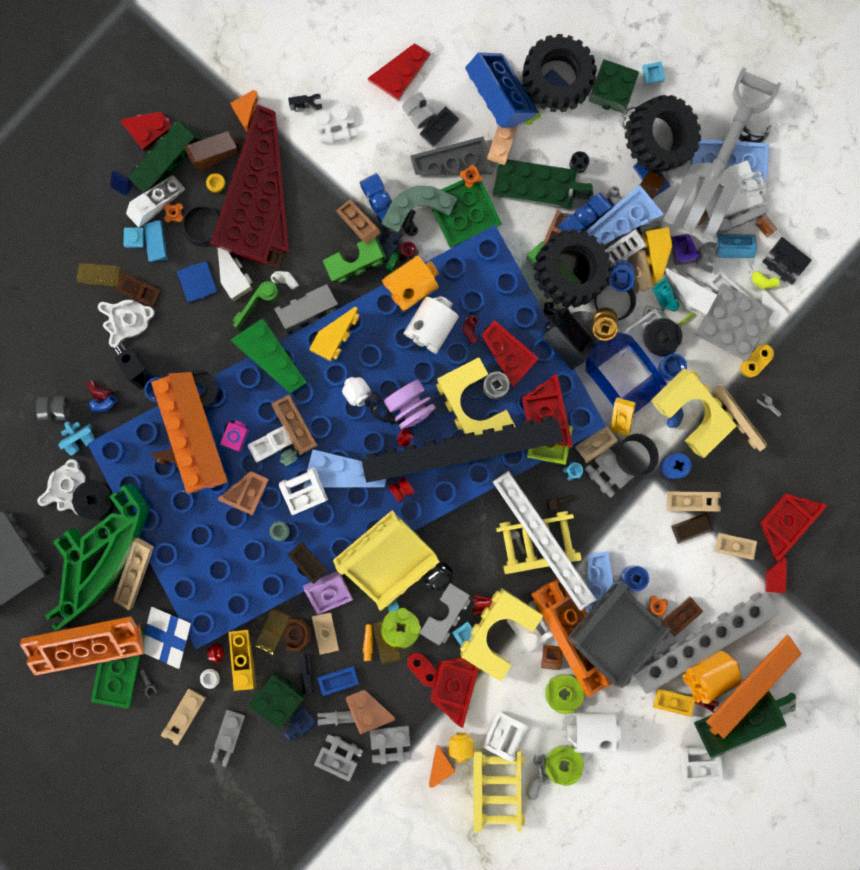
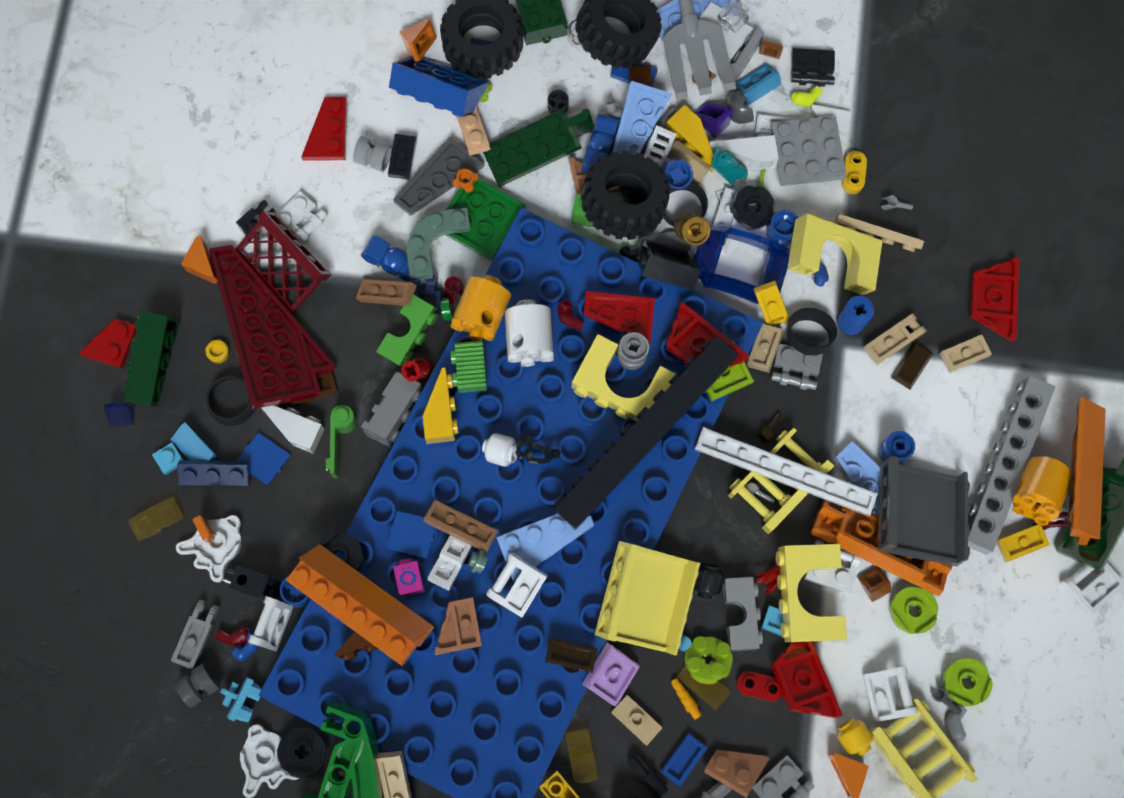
camera: 35 degrees left, 10 degrees down
reddish brown slope [115,273,161,307] -> none
white slope [126,175,185,228] -> none
orange plate [164,203,183,223] -> none
reddish brown slope [184,131,239,174] -> none
green wing [230,318,307,394] -> none
sand green plate [270,521,290,541] -> none
white arm [271,271,299,291] -> none
reddish brown hair [284,617,312,652] -> none
lavender wheel [384,380,436,430] -> none
red wheel [388,476,415,503] -> none
red plate [397,428,414,447] -> none
black arm [402,209,418,237] -> none
medium azure piece [563,461,583,481] -> none
white cylinder [566,713,621,753] -> none
orange plate [647,596,668,617] -> none
reddish brown plate [660,596,703,637] -> none
red tile [765,557,787,593] -> none
none -> light grey hinge [171,600,219,670]
none -> dark blue plate [177,460,250,486]
none -> orange tile [192,515,215,543]
none -> dark red fence [236,211,332,313]
none -> white plate [248,596,293,652]
none -> blue piece [386,511,435,559]
none -> orange slope [399,19,437,62]
none -> red hinge [401,357,435,382]
none -> bright green brick [451,341,487,393]

